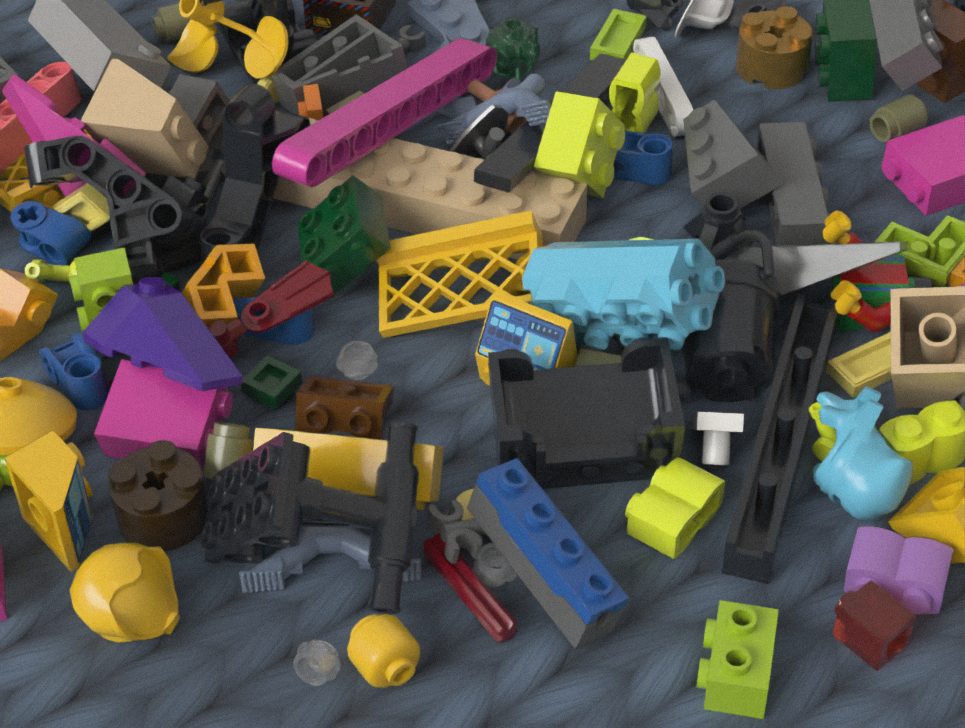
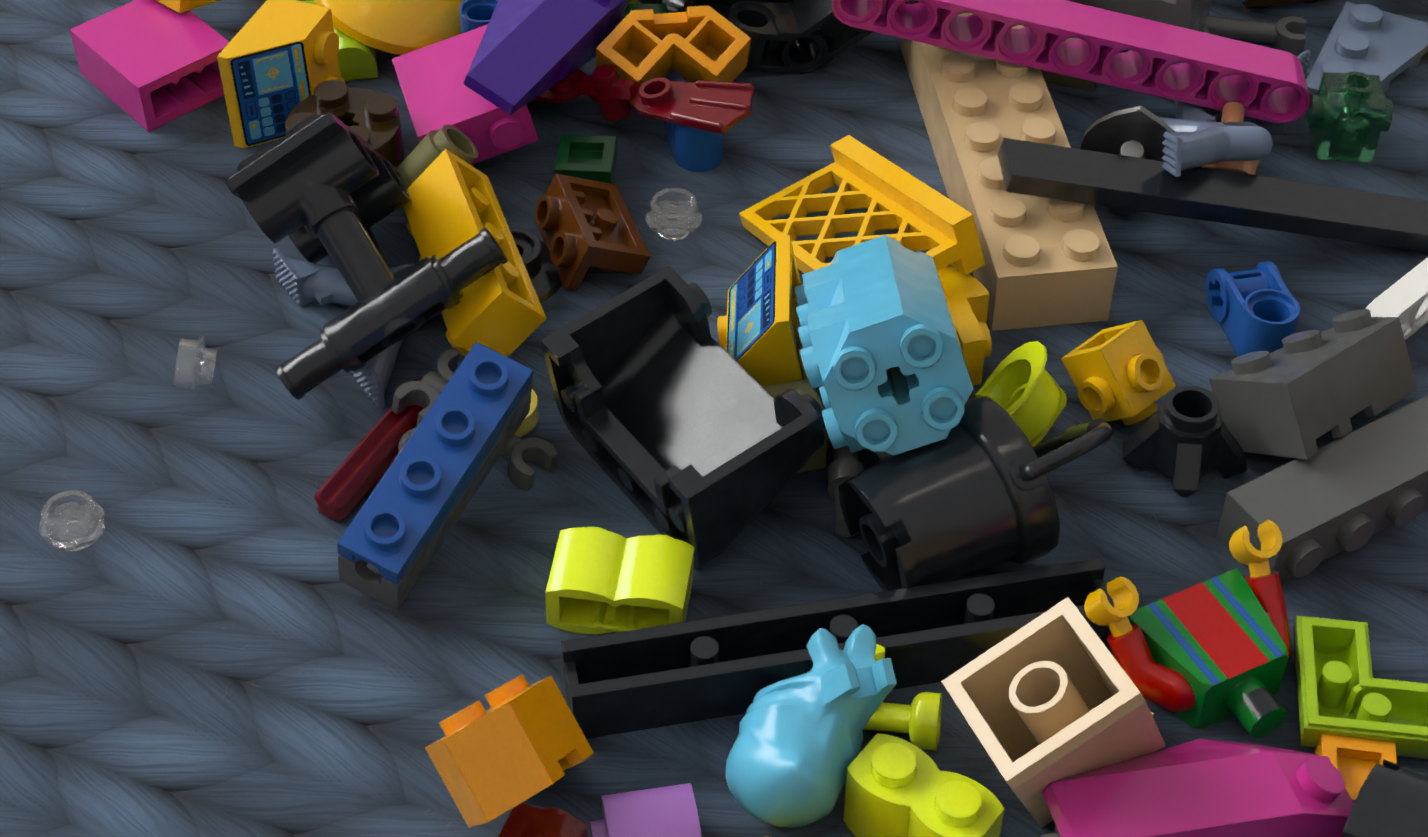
camera: 60 degrees right, 0 degrees up
yellow helmet [69,543,180,643] -> none
dark green brick [297,175,391,295] -> none
yellow head [347,614,421,688] -> none
neon yellow brick [534,91,625,198] -> none
neon yellow brick [609,53,661,133] -> none
white tile [693,412,744,465] -> none
lime brick [696,600,779,719] -> none
wedge [732,241,909,296] -> none
none -> light orange brick [425,674,594,828]
none -> yellow brick [1061,320,1176,425]

